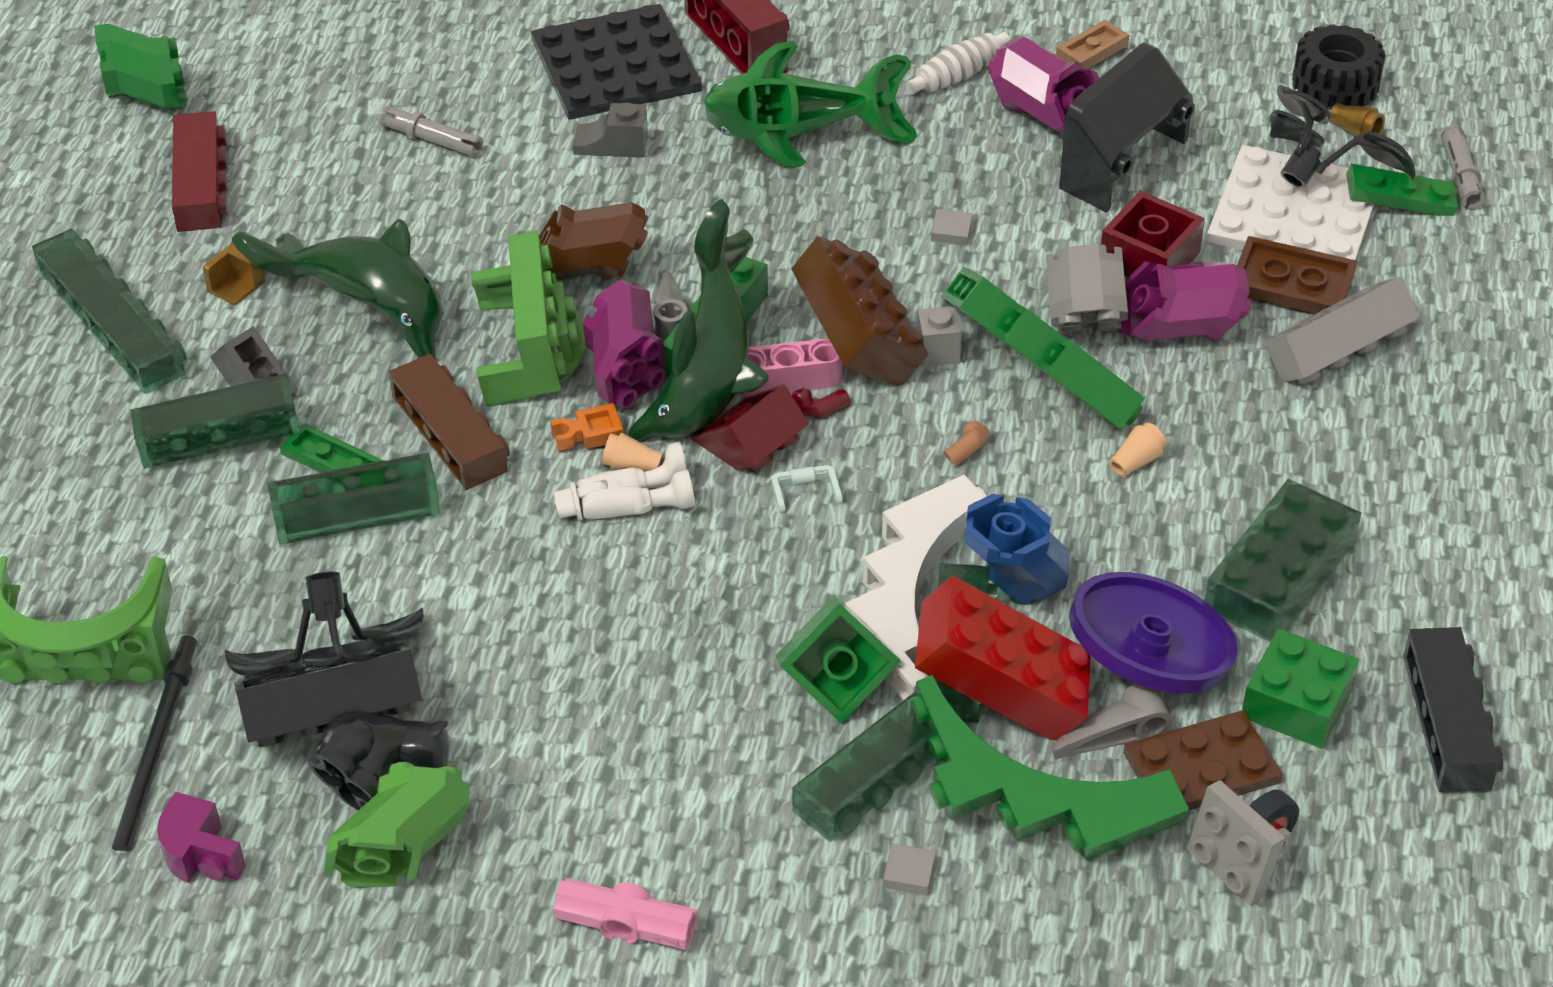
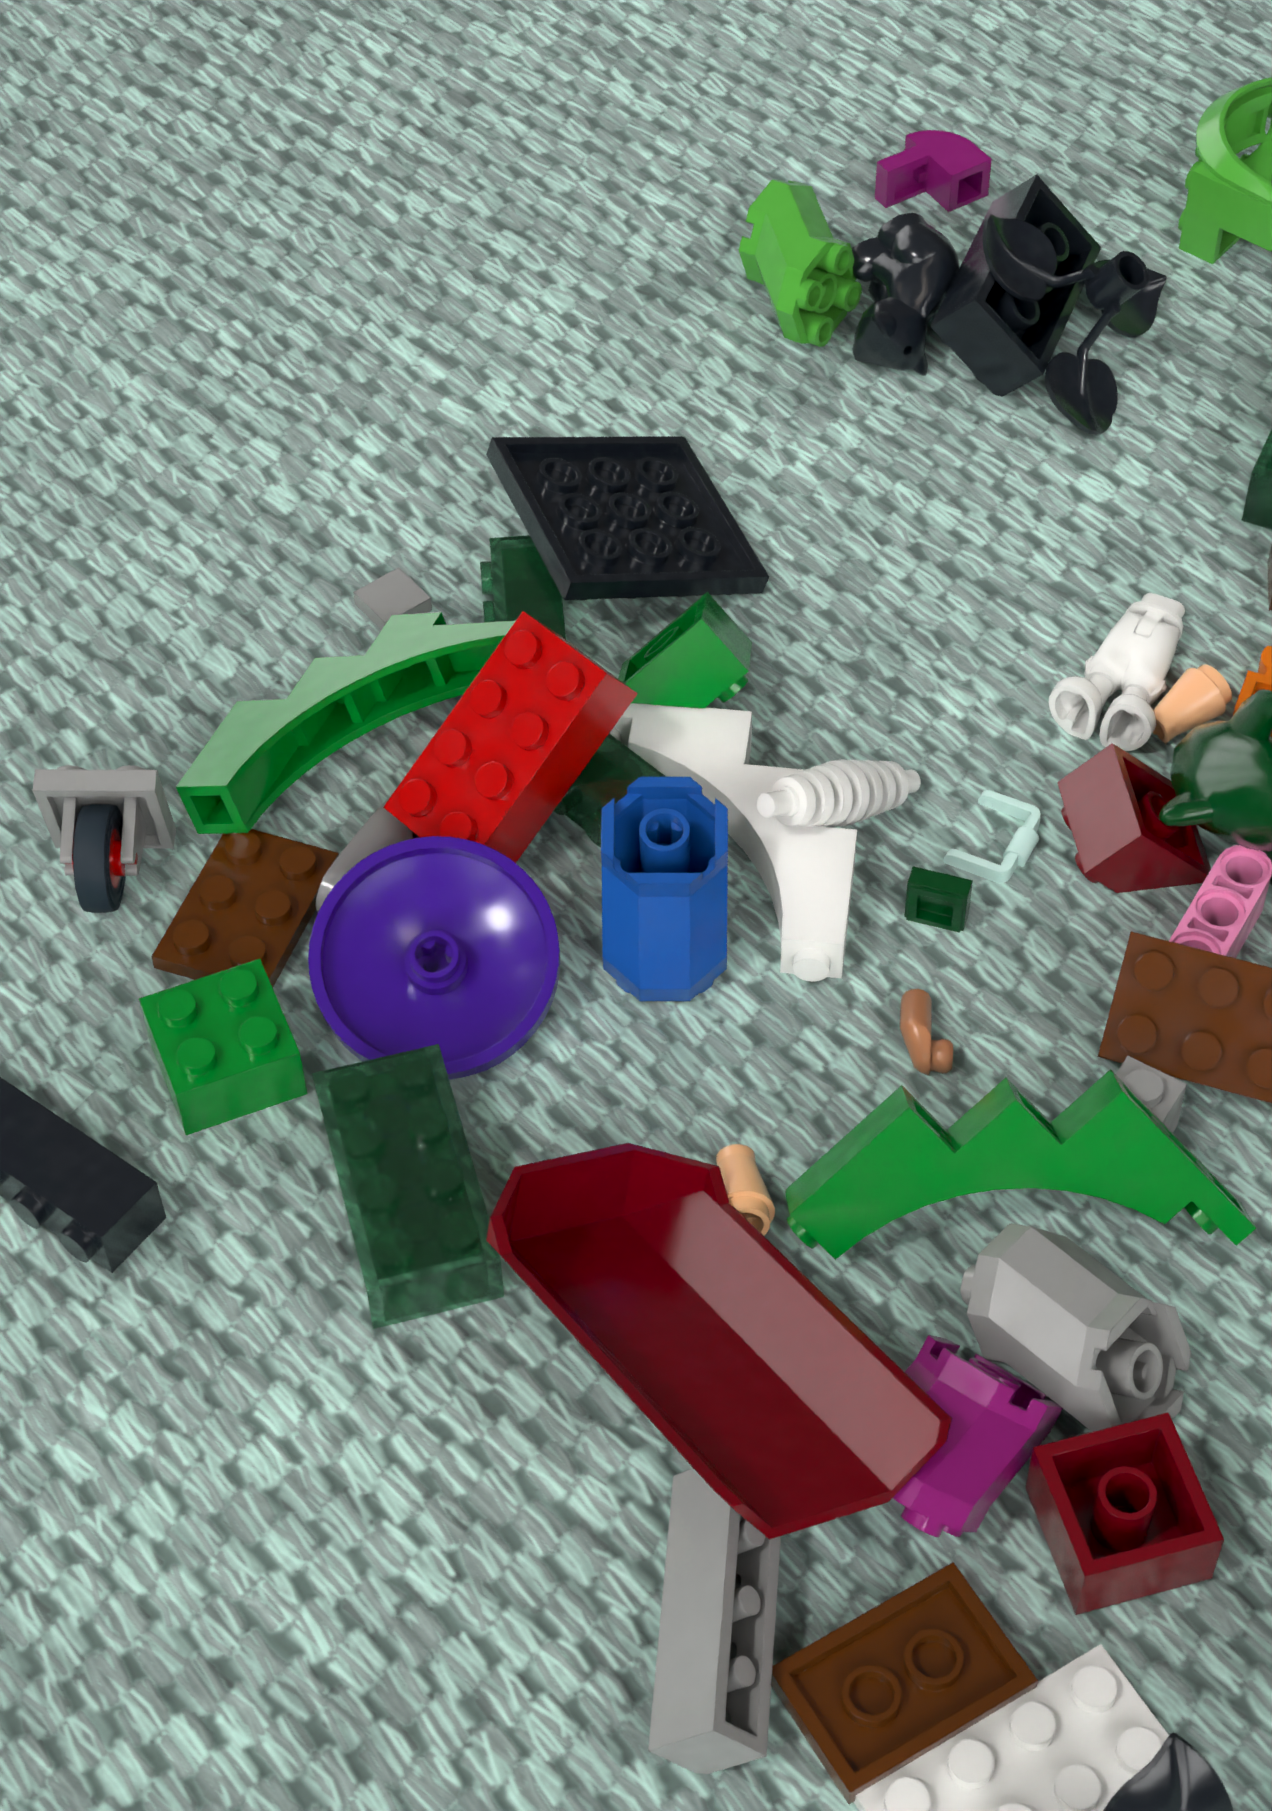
camera: 130 degrees right, 5 degrees up
black bar [112,635,197,852] -> none
bright pink piece [553,878,698,950] -> none
dark red arm [791,388,851,419] -> none
none -> black plate [486,436,769,600]
none -> dark red piece [486,1143,952,1540]
none -> white piece [756,759,921,827]
none -> dark green tile [904,866,973,933]

